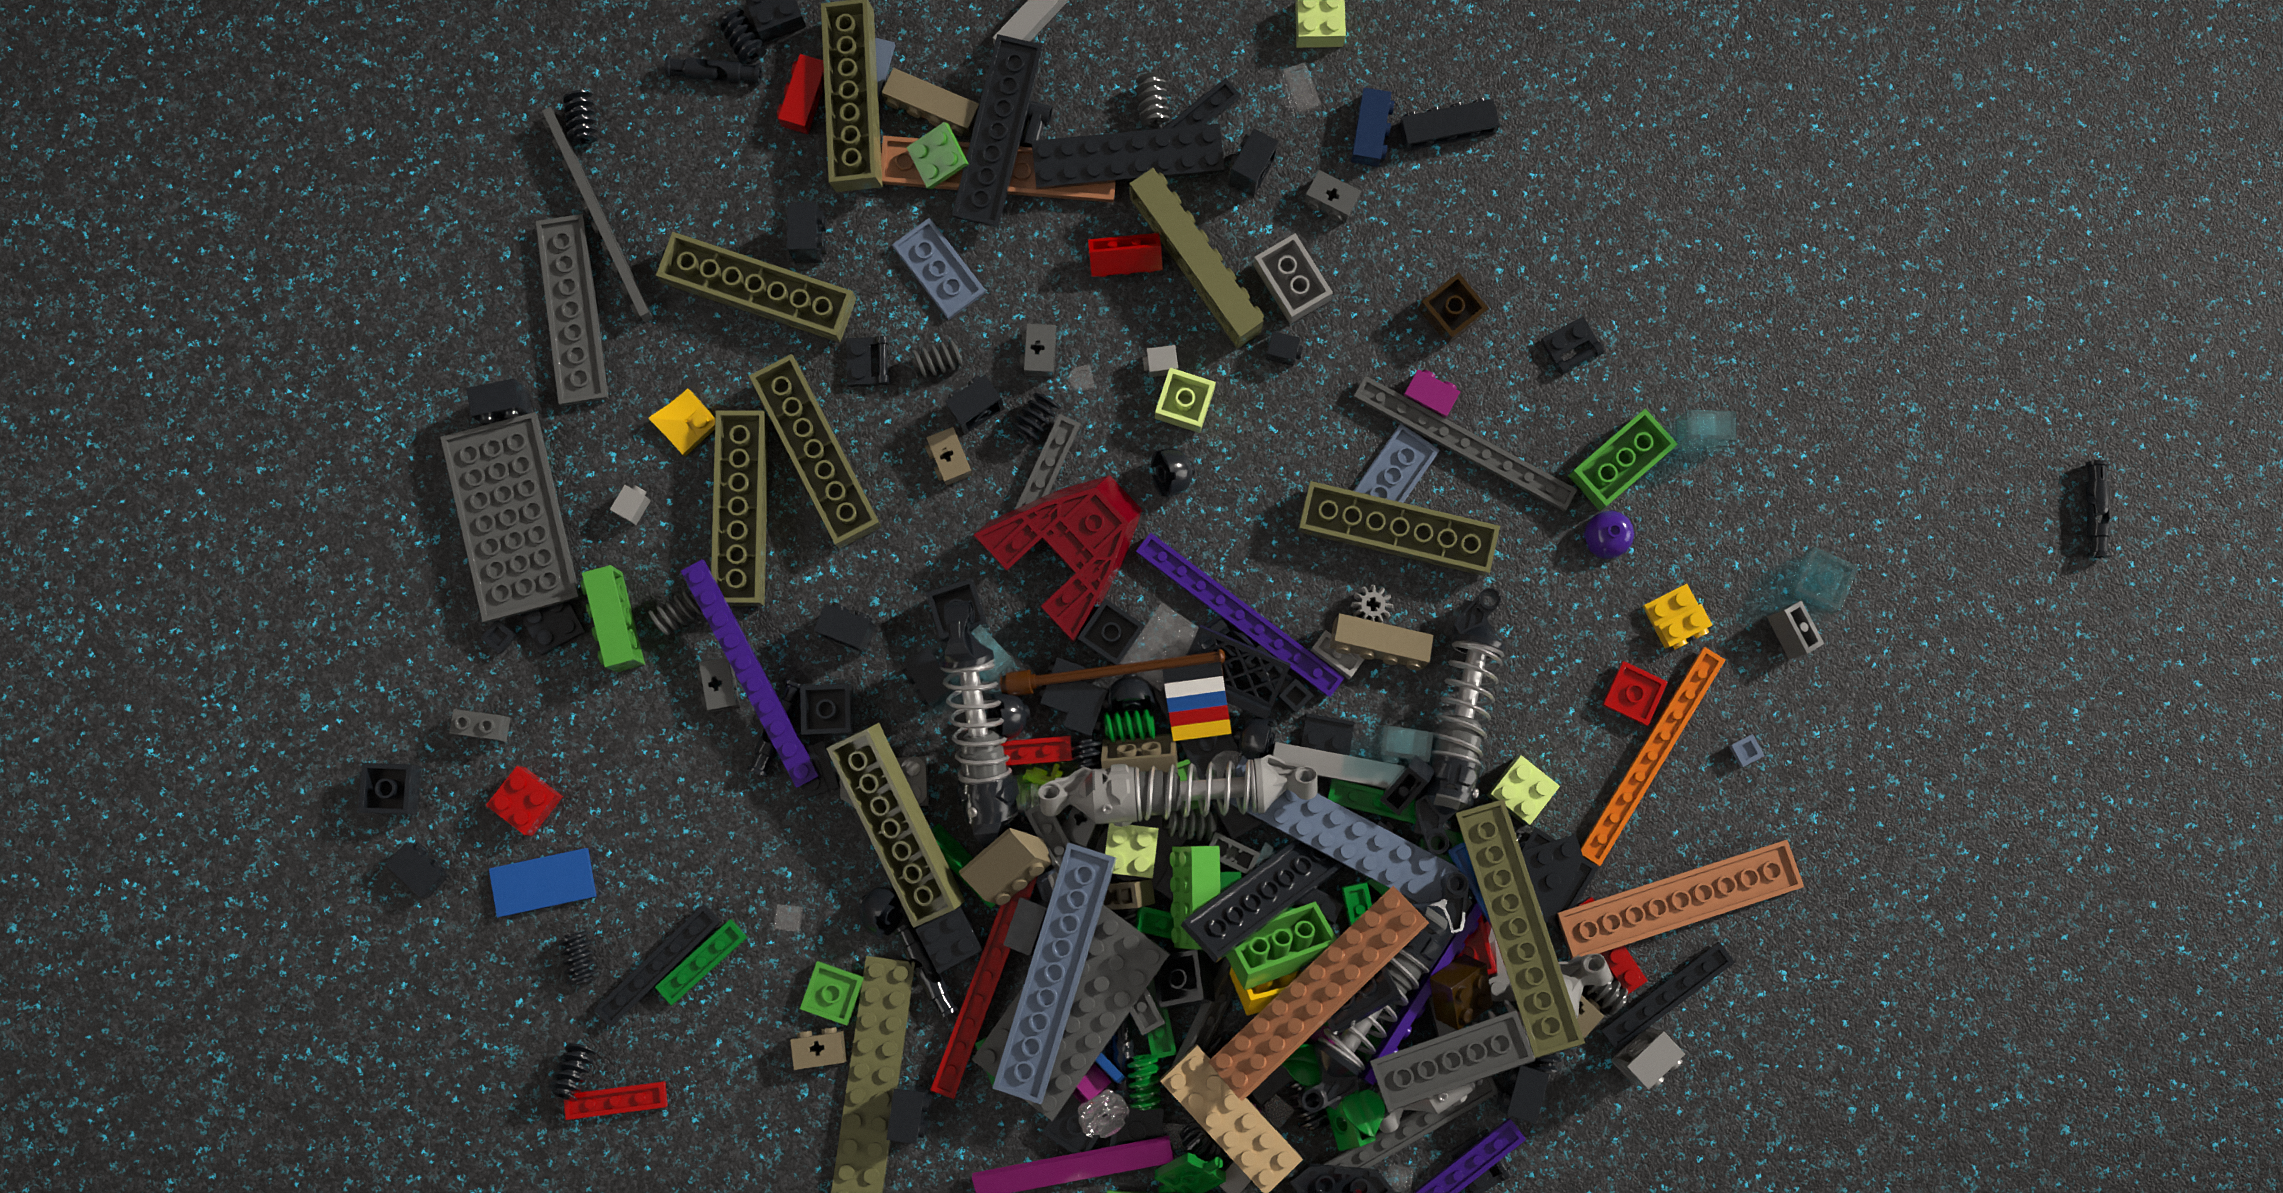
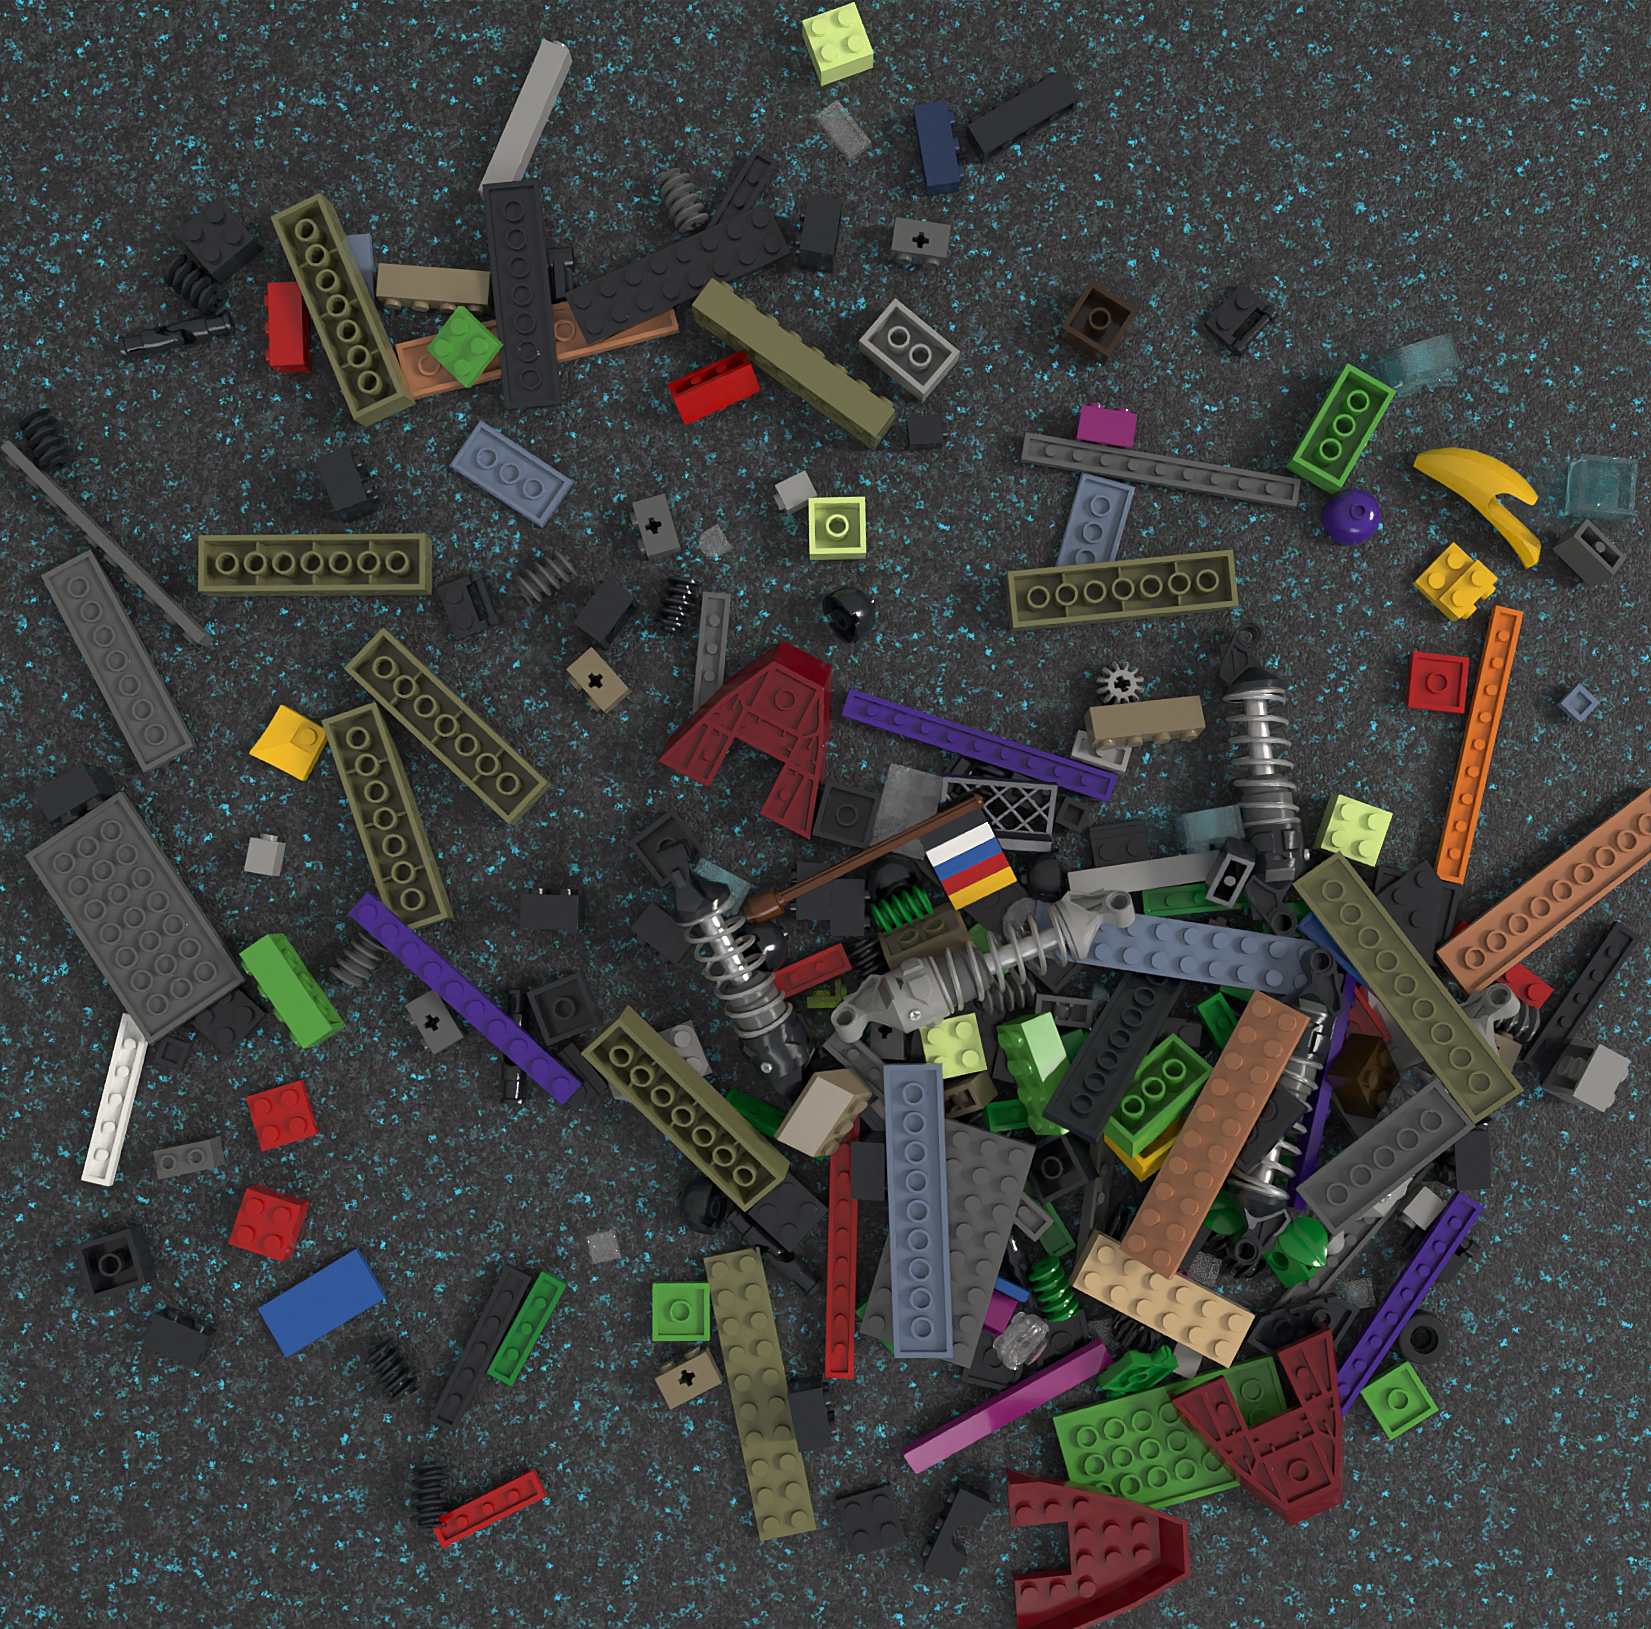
camera: 20 degrees left, 5 degrees up
clear tile [1017,784,1038,809] -> none
none -> white plate [81,1012,148,1186]
none -> red plate [246,1079,319,1152]
none -> light grey brick [1397,1183,1447,1231]
none -> yellow piece [1406,447,1541,570]

